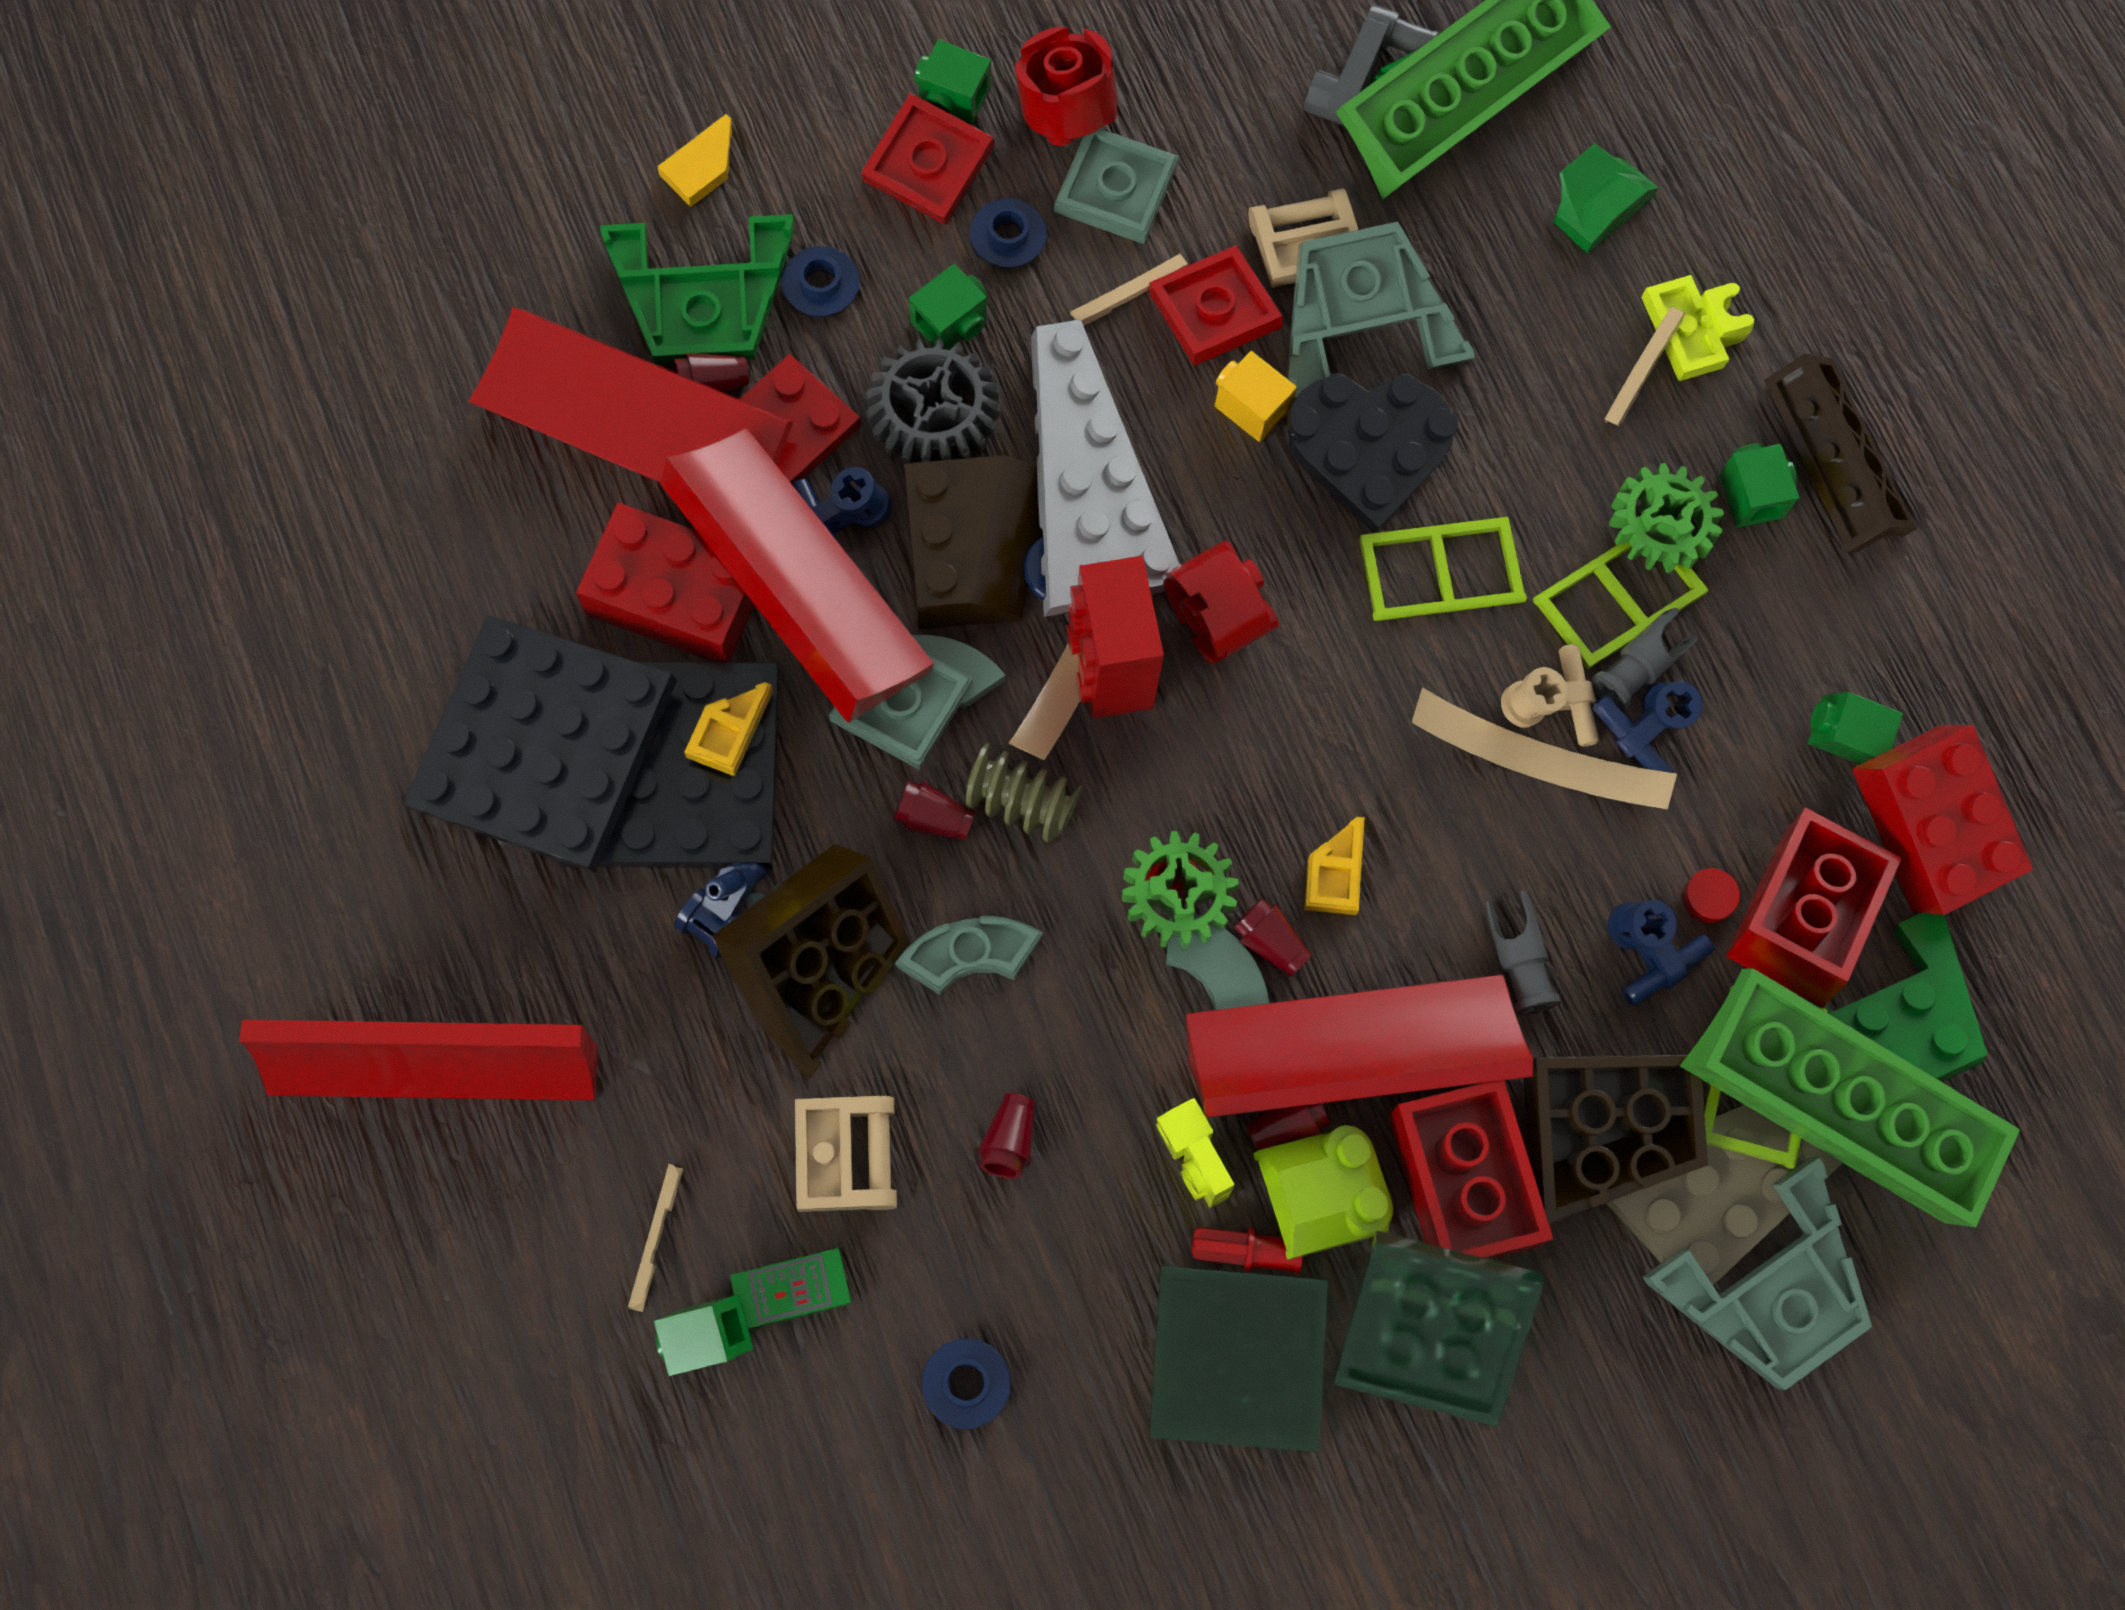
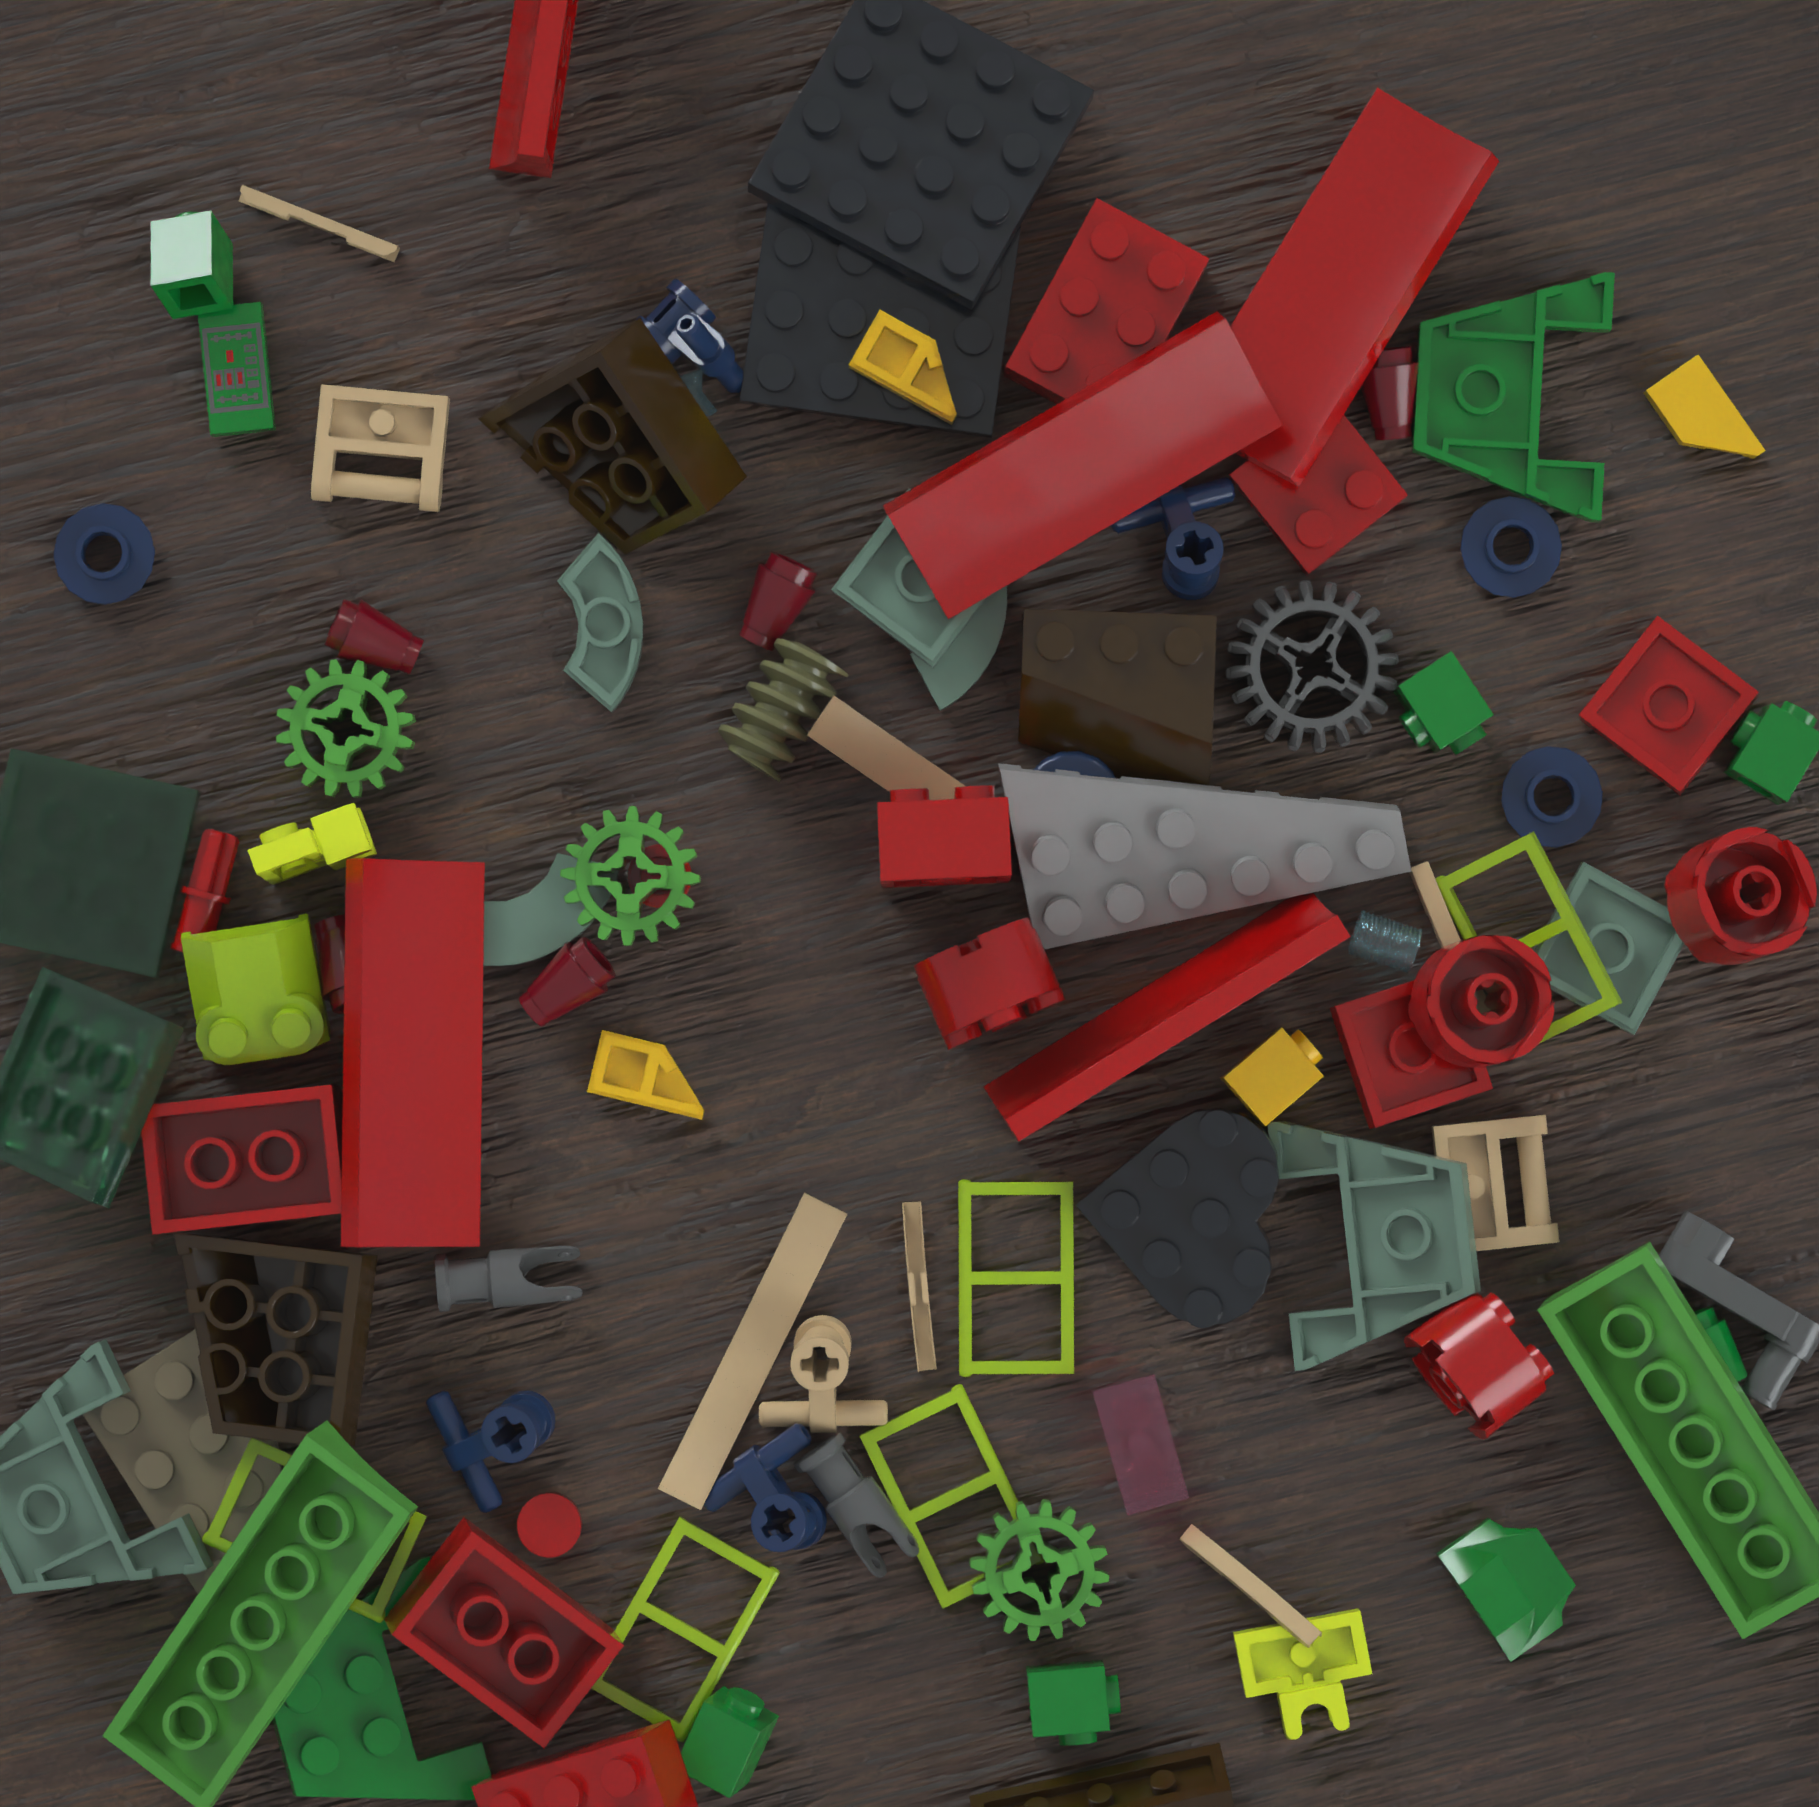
camera: 105 degrees right, 15 degrees up
none -> bright green gear [275,659,416,798]
none -> lime window [591,1517,780,1742]
none -> tan piece [902,1201,937,1372]
none -> red arch [983,893,1351,1142]
none -> clear pink plate [1092,1373,1189,1516]
none -> clear light blue piece [1348,910,1423,974]
none -> red brick [1404,1292,1554,1440]
none -> red brick [1408,935,1554,1068]
none -> lime window [1435,831,1622,1044]

